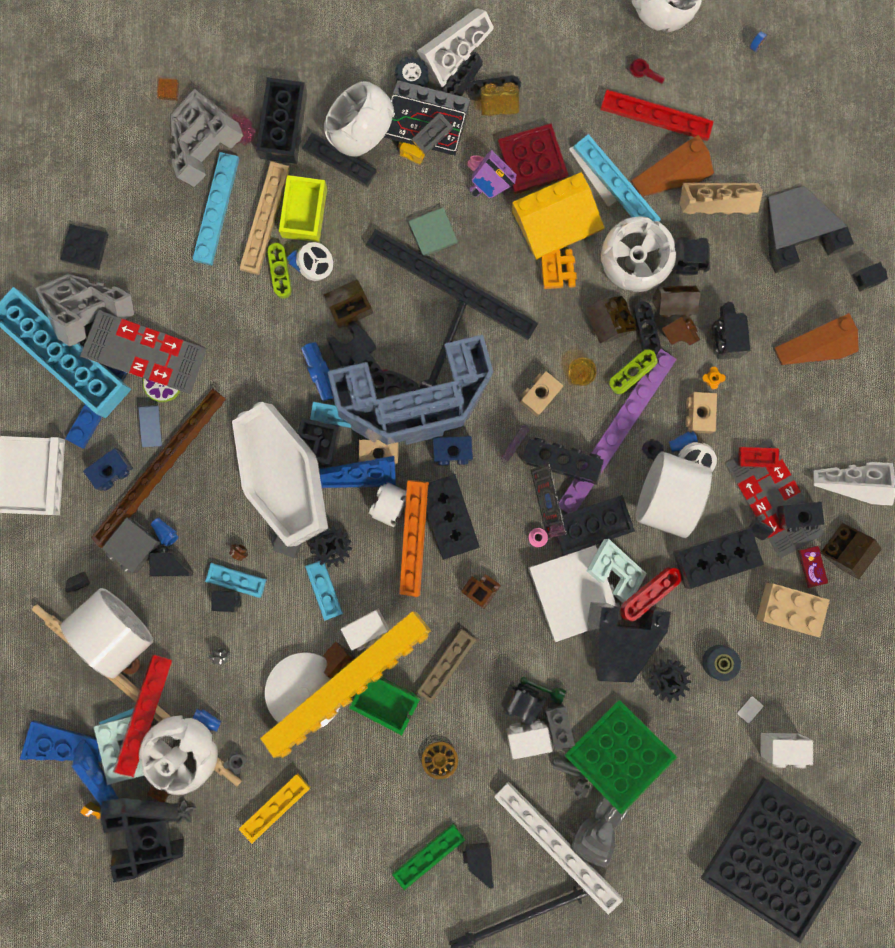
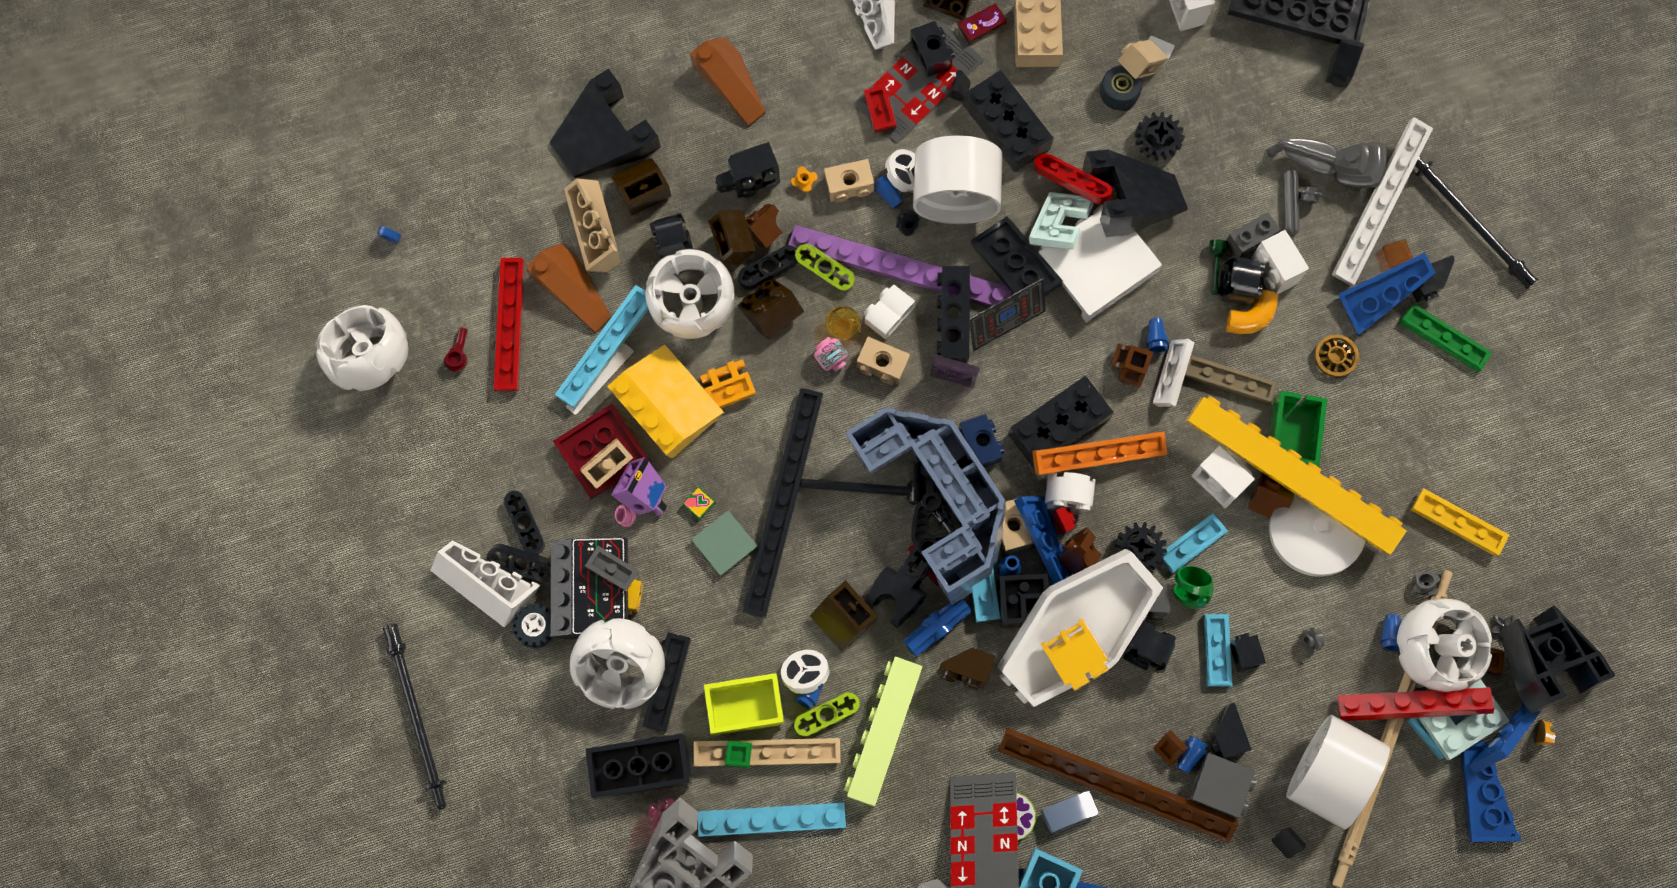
camera: 100 degrees left, 10 degrees down
dark blue brick [83,448,133,491] -> none
reddish brown plate [229,544,248,561] -> none
clear yellow brick [481,83,519,116] -> none
bright pink plate [528,528,548,547] -> none
green plate [565,700,678,815] -> none
black brick [853,262,888,292] -> none
none -> tan brick [580,438,633,489]
none -> dark brown slope [611,158,671,216]
none -> tile [682,487,716,520]
none -> green tile [725,741,752,768]
none -> head [814,337,848,372]
none -> yellowish green brick [844,657,923,807]
none -> white brick [864,285,915,340]
none -> dark brown slope [937,648,996,691]
none -> blue cone [998,556,1022,576]
none -> yellow plate [1041,618,1109,691]
none -> red plate [1052,506,1076,535]
none -> reddish brown brick [1058,528,1102,574]
none -> tan brick [1118,39,1168,79]
none -> black brick [1123,621,1176,673]
none -> blue cone [1146,318,1169,354]
none -> white plate [1153,339,1194,407]
none -> reddish brown plate [1153,730,1188,766]
none -> green helmet [1174,566,1214,609]
none -> light orange cylinder [1226,290,1279,334]
none -> black slope [1325,38,1365,87]
none -> blue wing [1338,253,1435,336]
none -> clear orange tile [1382,239,1413,268]

